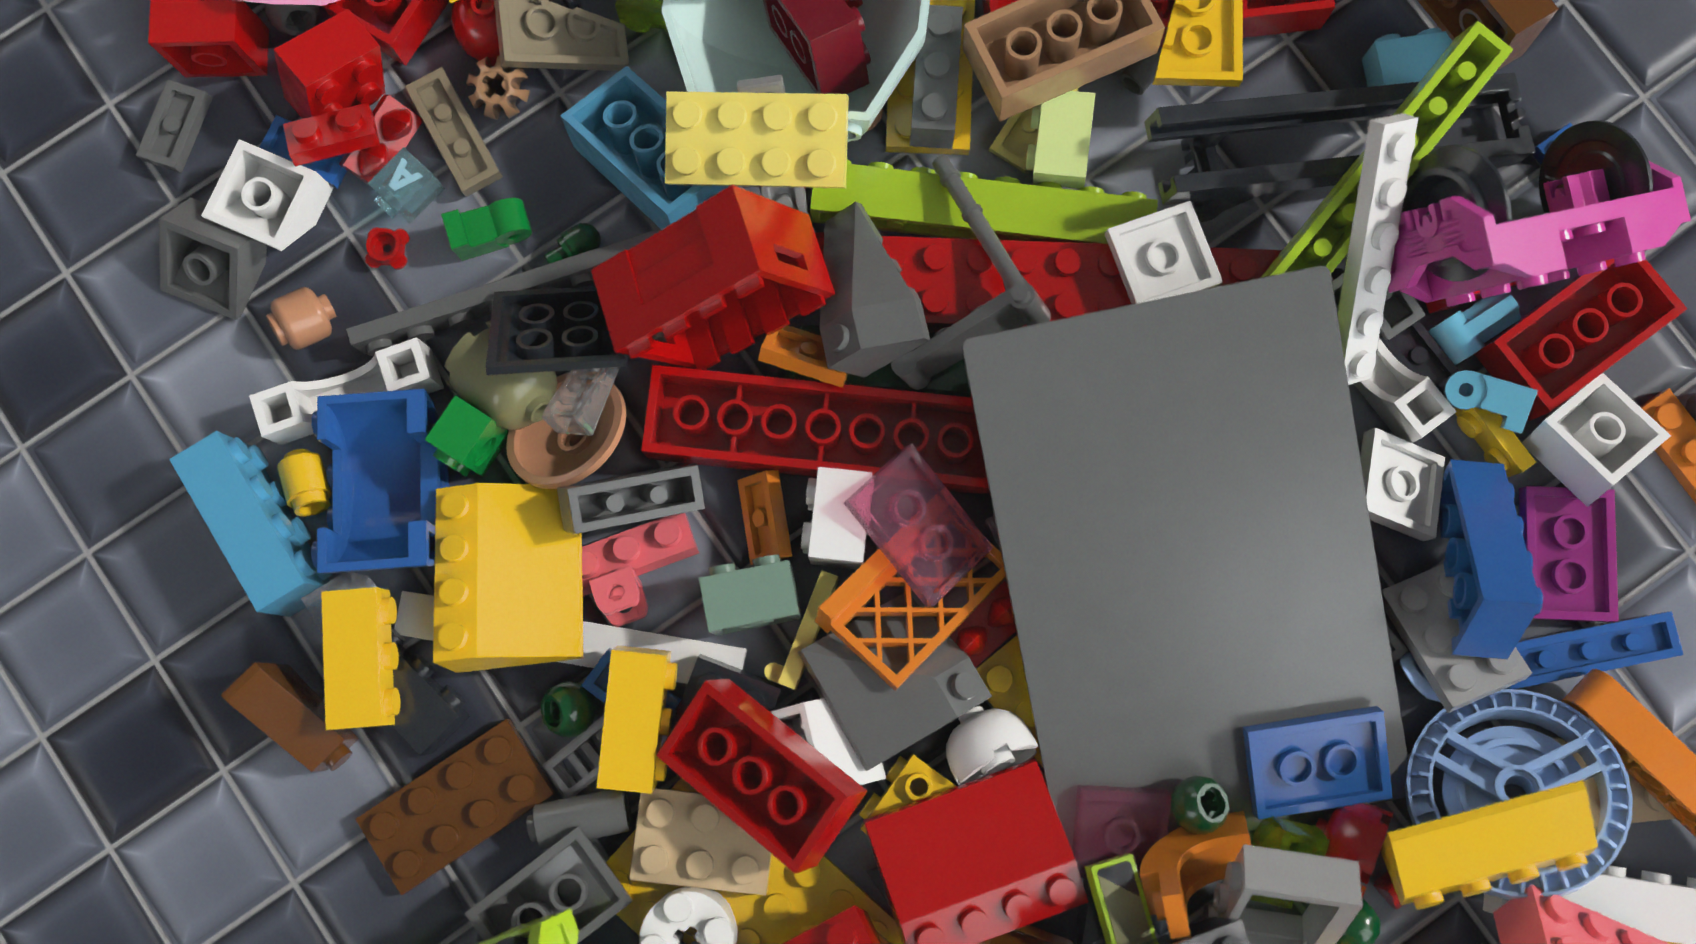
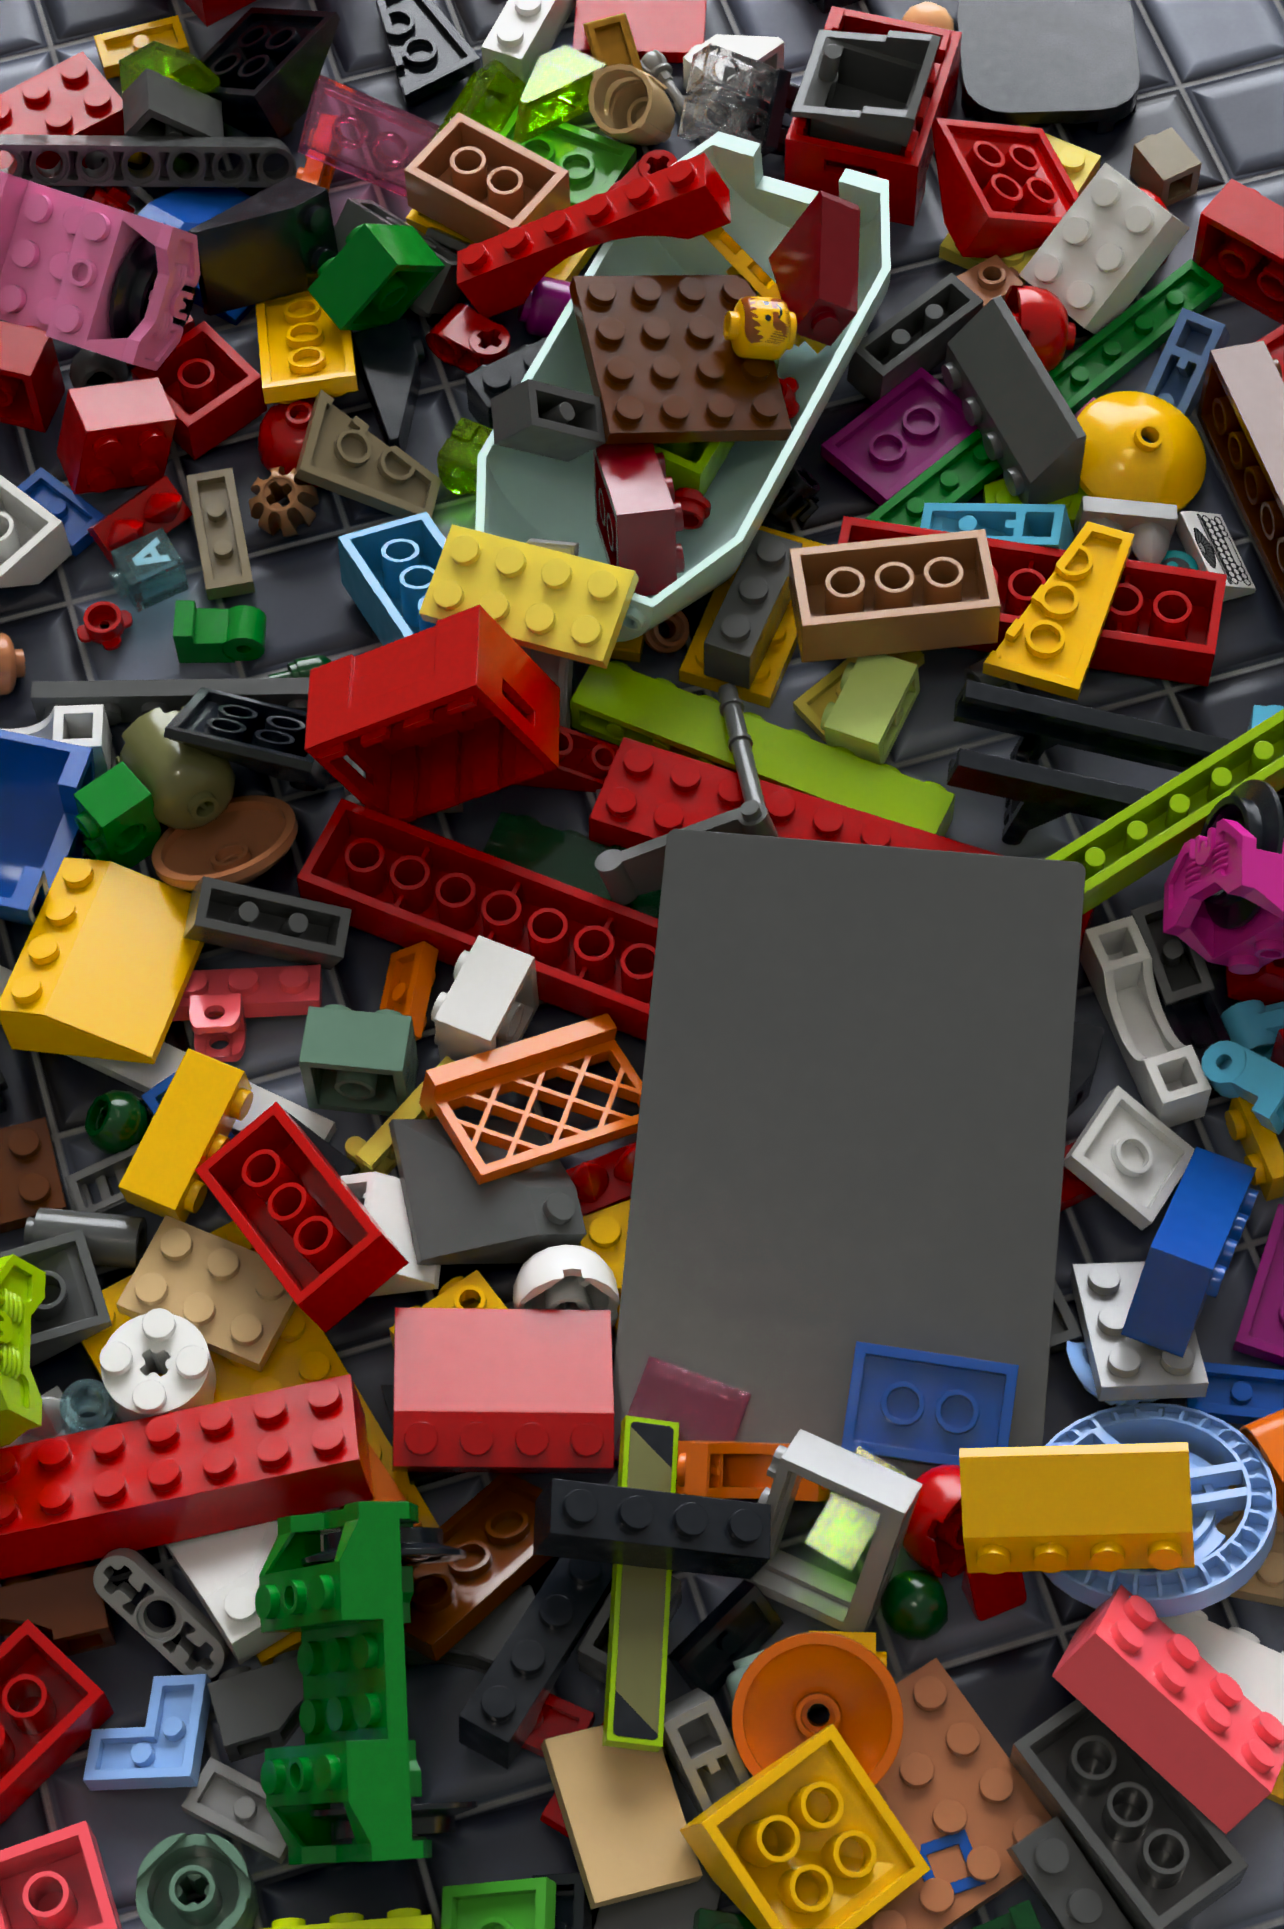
camera: 15 degrees right, 20 degrees down
red plate [283,102,380,166] -> none
clear slope [542,367,620,435] -> none
orange plate [758,325,848,388] -> none
dark grey wedge [820,202,930,377] -> none
clear pink tile [844,444,993,607] -> none
white plate [1105,200,1223,304] -> none
dark green piece [1171,775,1229,835] -> none
white plate [1337,113,1418,385] -> none

